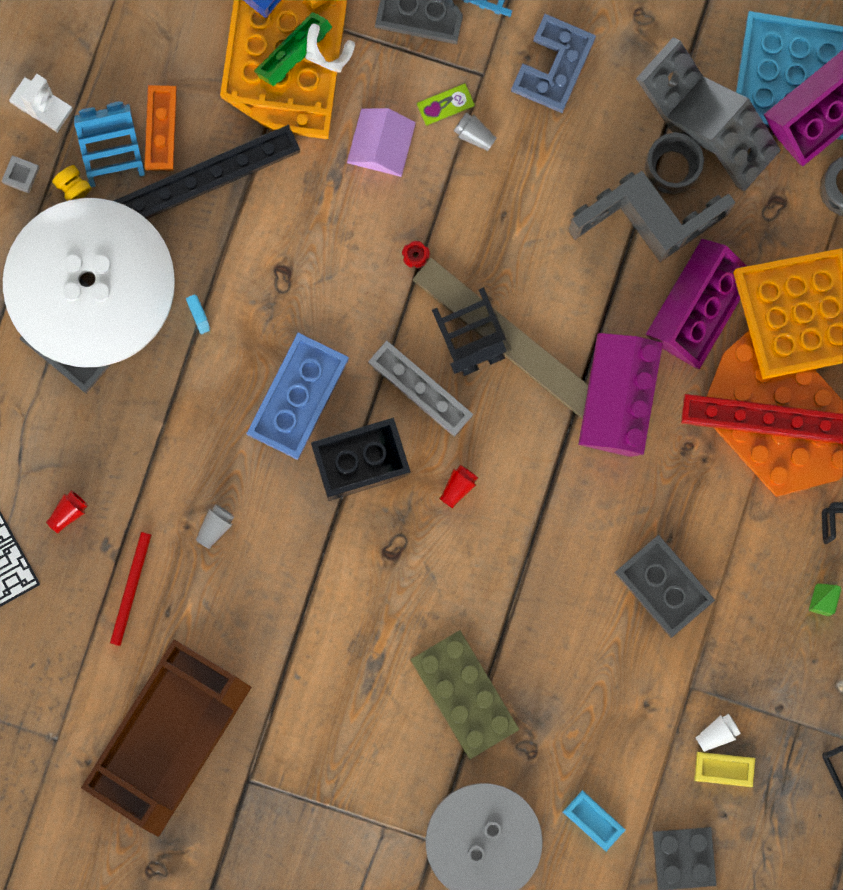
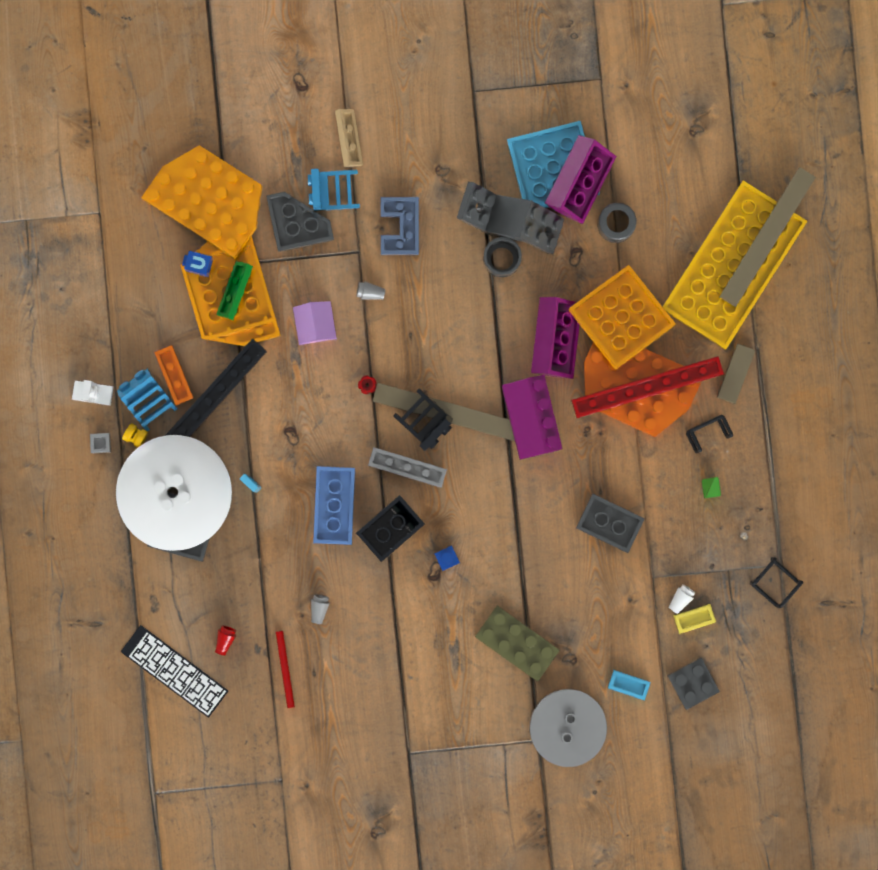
camera: 20 degrees left, 5 degrees up
reddish brown slope [81,639,252,837] -> none
white cap [305,24,355,72] -> none
lime sticker [416,84,475,126] -> none
red cone [439,464,479,508] -> none
dark grey bracket [569,171,736,262] -> none
none -> blue brick [434,546,460,571]

